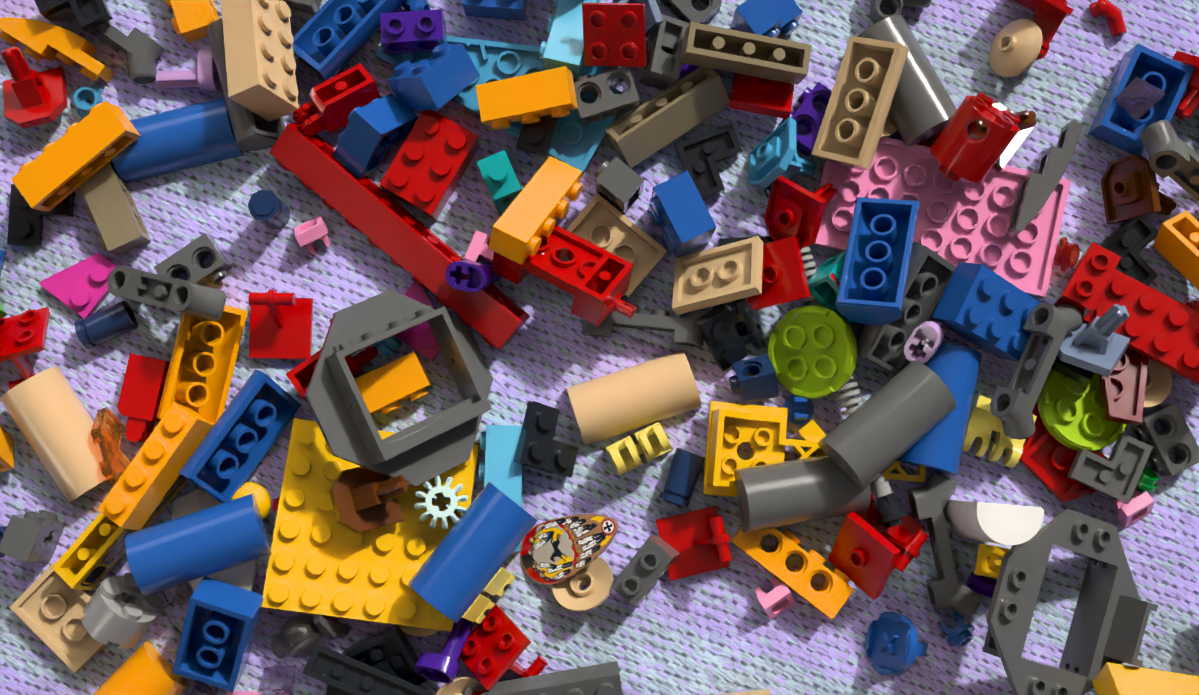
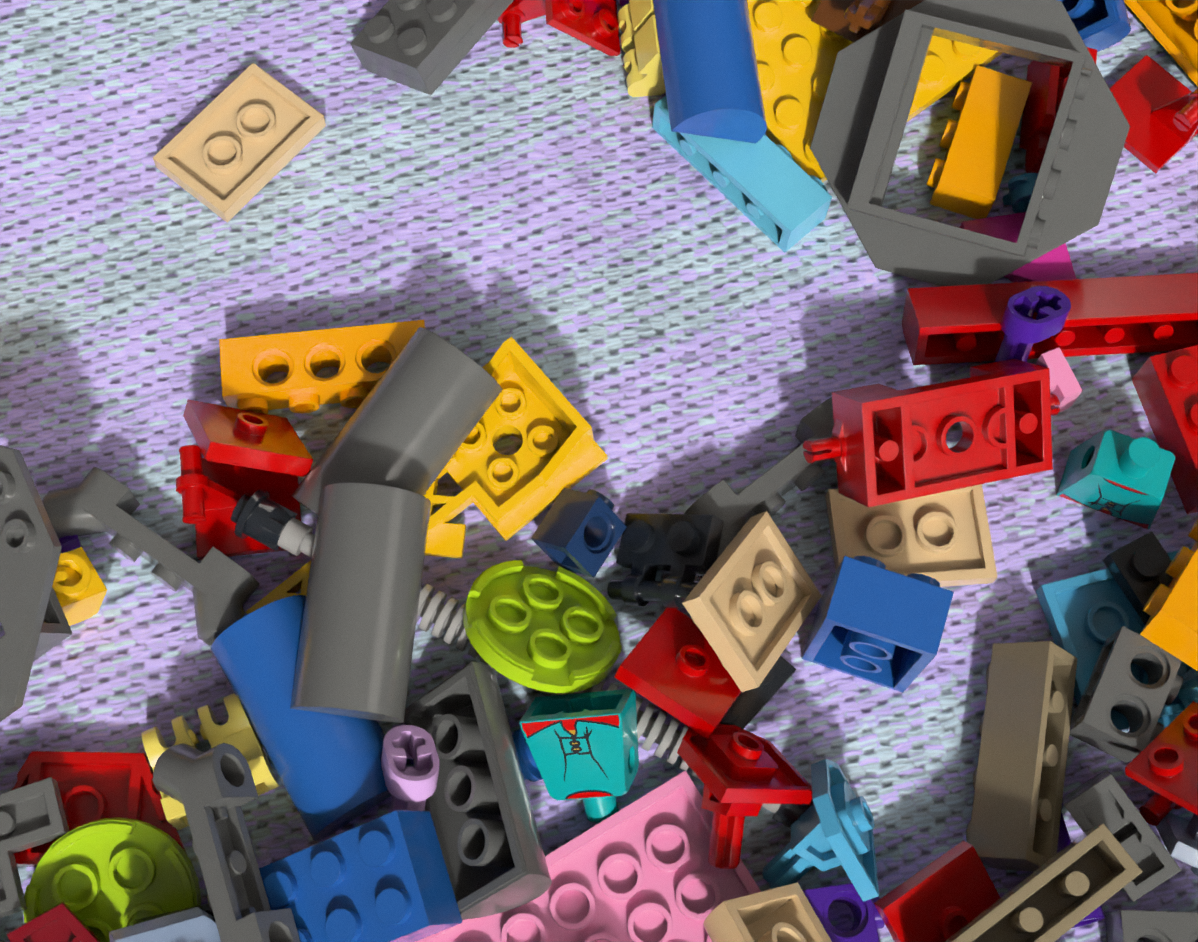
camera: 130 degrees right, 15 degrees down
light aqua gear [414,476,468,530] -> none
light orange brick [488,156,583,265] -> none
black plate [514,401,578,478] -> none
shield [520,514,618,585] -> none
tan dish [552,557,613,612] -> none
tan brick [566,350,701,446] -> none
dark grey brick [595,156,644,215] -> none
light yellow legs [605,422,672,476] -> none
dark grey brick [611,534,680,607] -> none
red plate [656,506,732,581] -> none
dark blue piece [659,448,705,508] -> none
black plate [675,123,742,199] -> none
bright pink tile [755,577,796,620] -> none
blue plate [783,395,814,424] -> none
blue brick [836,197,920,325] -> none
blue tile [865,612,928,676] -> none
blue plate [940,612,975,648] -> none
white brick [943,500,1044,545] -> none

